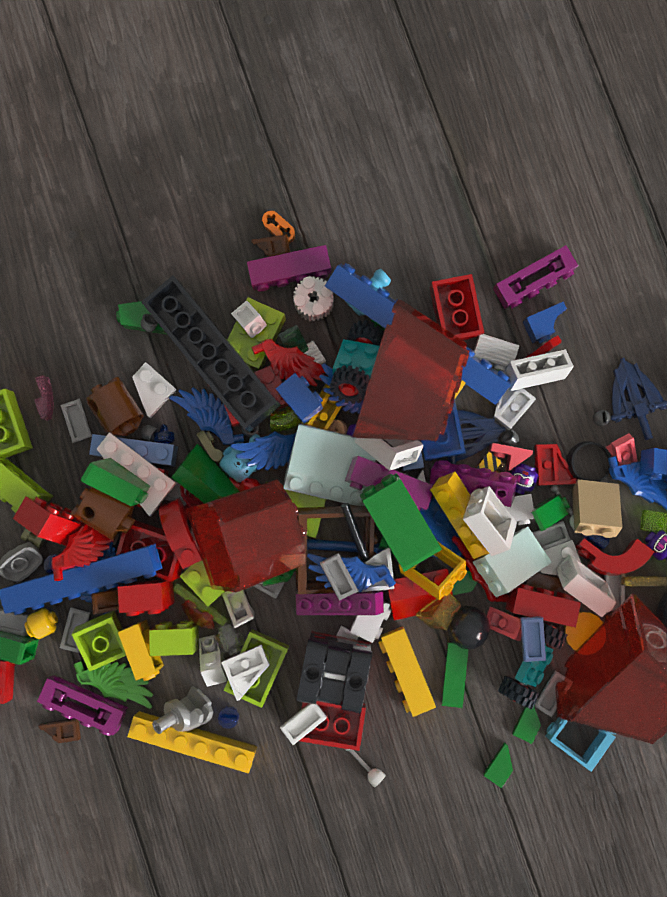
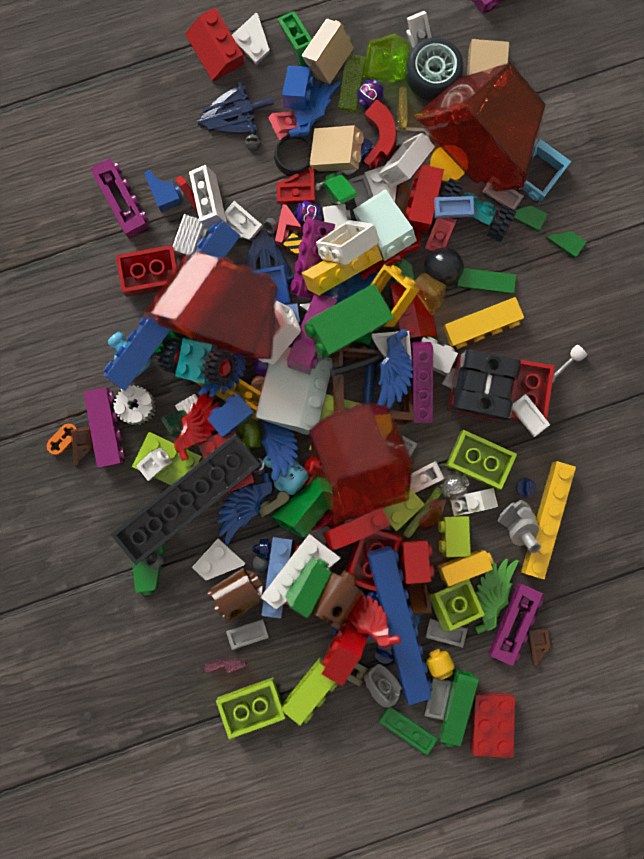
camera: 95 degrees left, 0 degrees up
white wing [221,644,270,701] -> none
light grey tile [320,553,358,601] -> none

